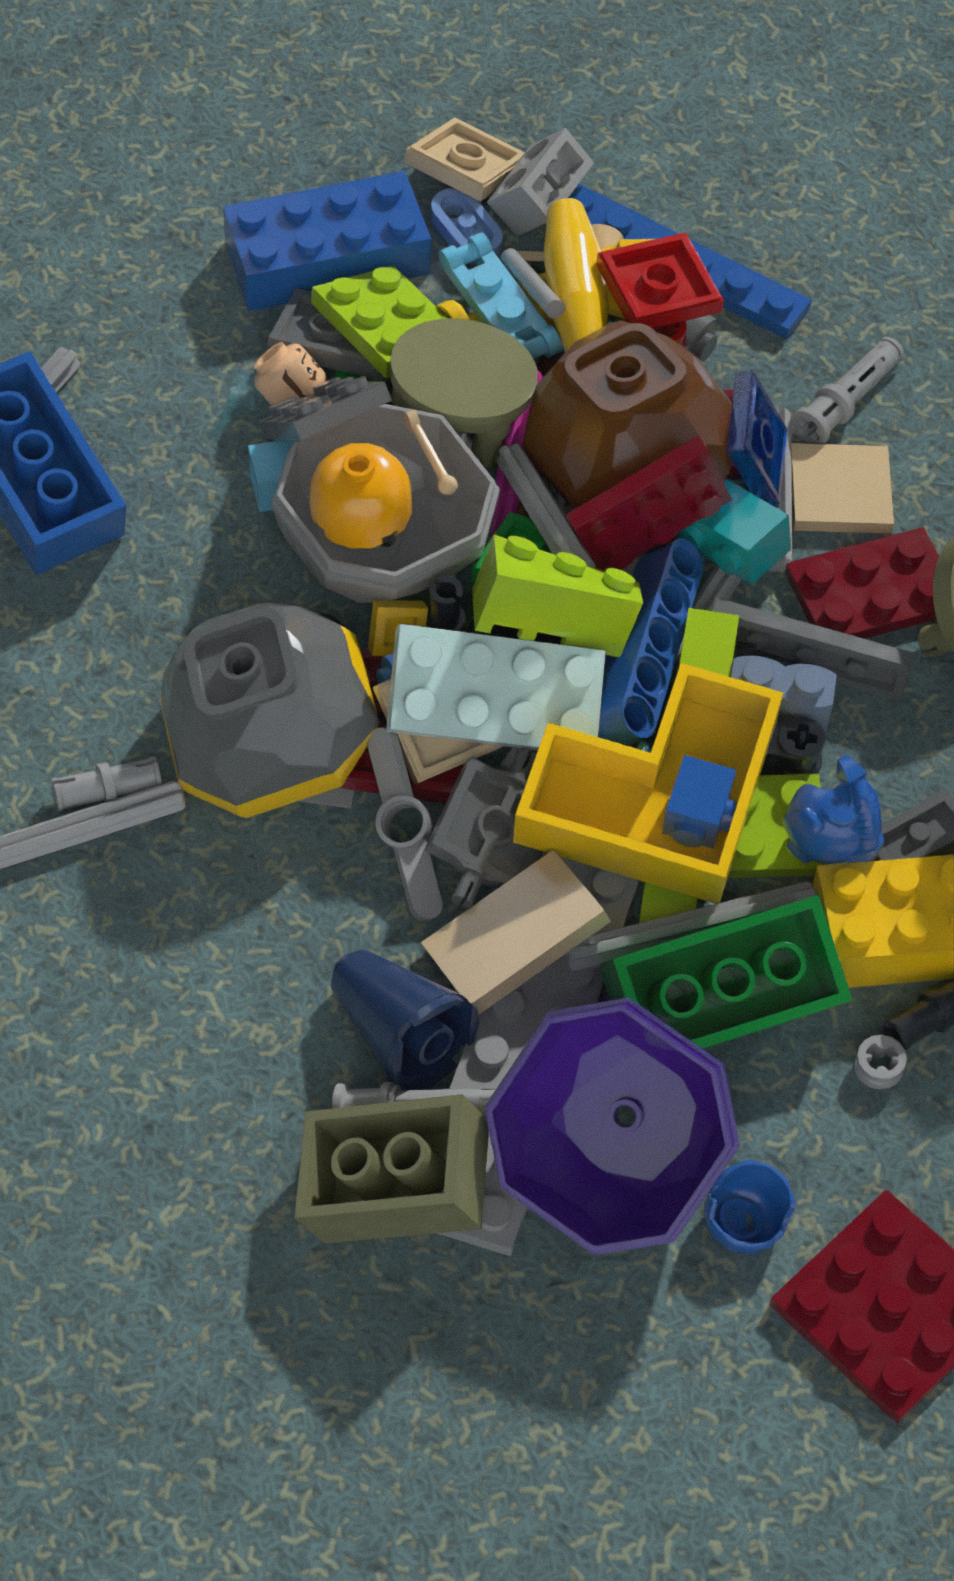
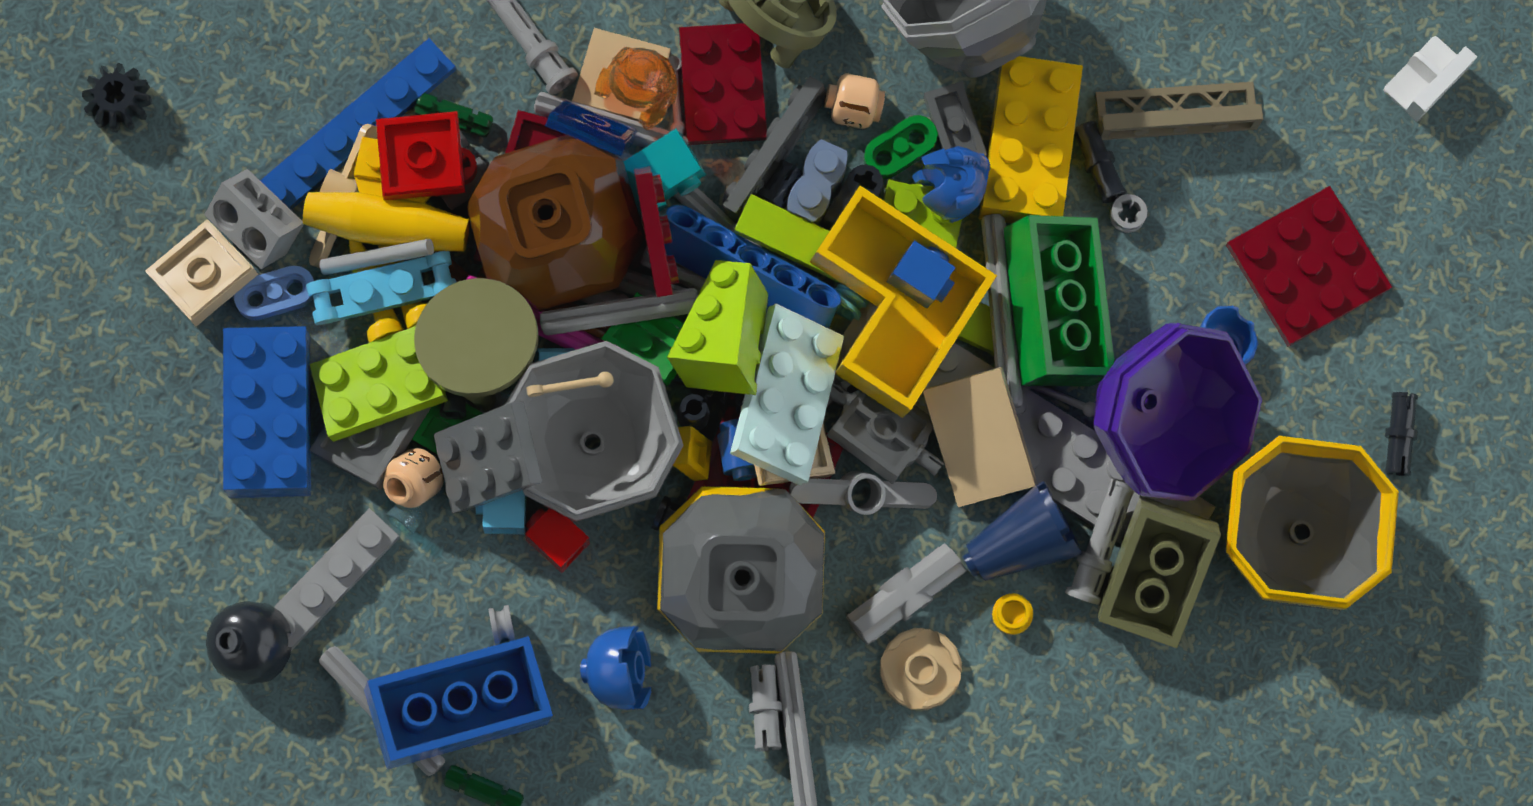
camera: 80 degrees left, 20 degrees up
light orange cylinder [310,443,412,549] -> none
none -> black gear [82,63,152,133]
none -> black cylinder [206,601,292,684]
none -> light grey plate [274,508,400,651]
none -> dark green axle [415,93,493,138]
none -> light grey bush [488,605,515,645]
none -> red brick [525,508,590,573]
none -> blue cylinder [580,626,651,710]
none -> clear orange helmet [594,47,677,131]
none -> light grey hinge [666,56,686,135]
none -> light nougat head [824,73,885,129]
none -> light grey piece [846,543,966,645]
none -> green plate [864,115,938,179]
none -> tan tile [880,628,962,710]
none -> yellow plate [992,593,1033,635]
none -> dark grey rock [1225,436,1399,610]
none -> black pin [1384,392,1418,476]

